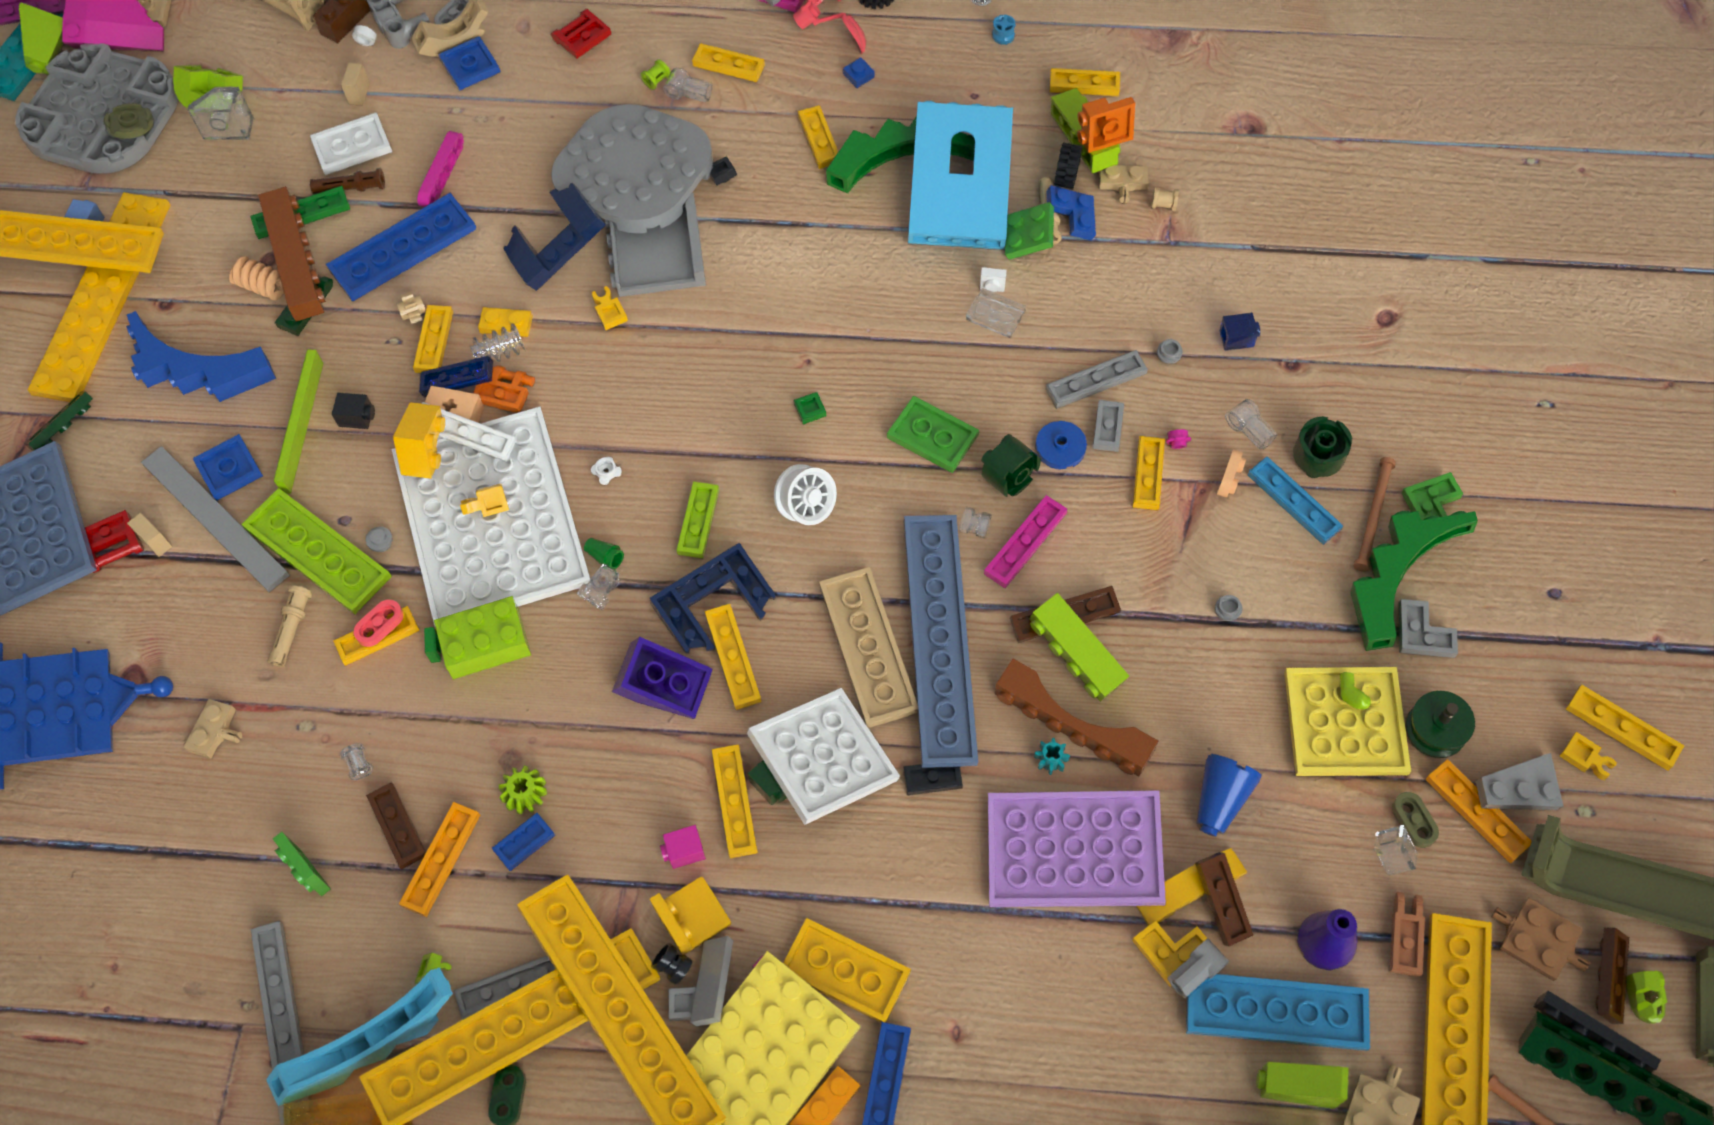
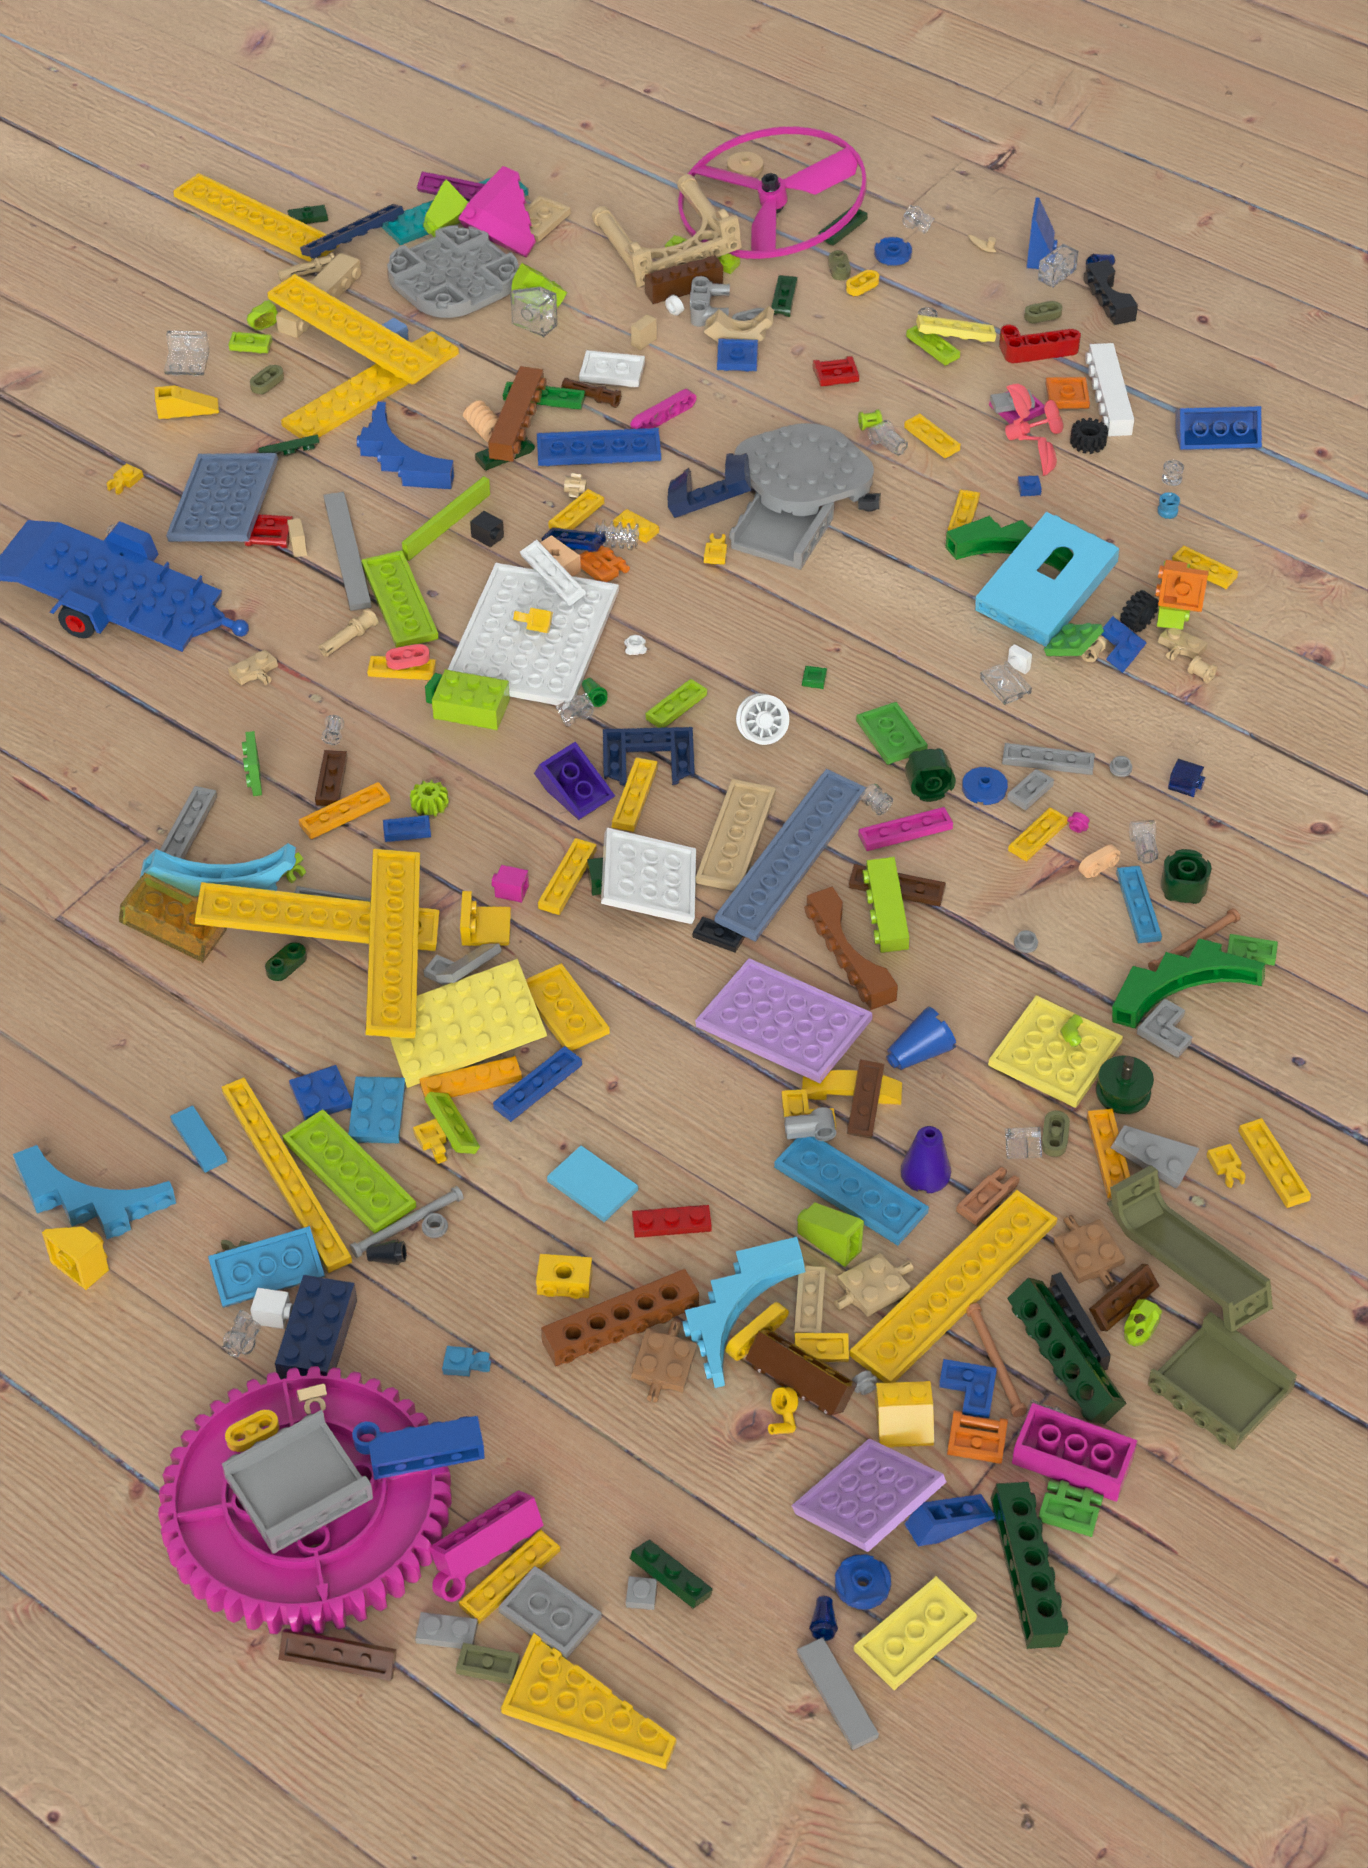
camera: 30 degrees right, 15 degrees down
olive tile [103,103,154,139] -> none
blue plate [192,434,263,501] -> none
light grey plate [366,527,393,552] -> none
yellow brick [393,402,445,479] -> none
black wheel [651,943,693,985] -> none
teal gear [1034,738,1070,775] -> none

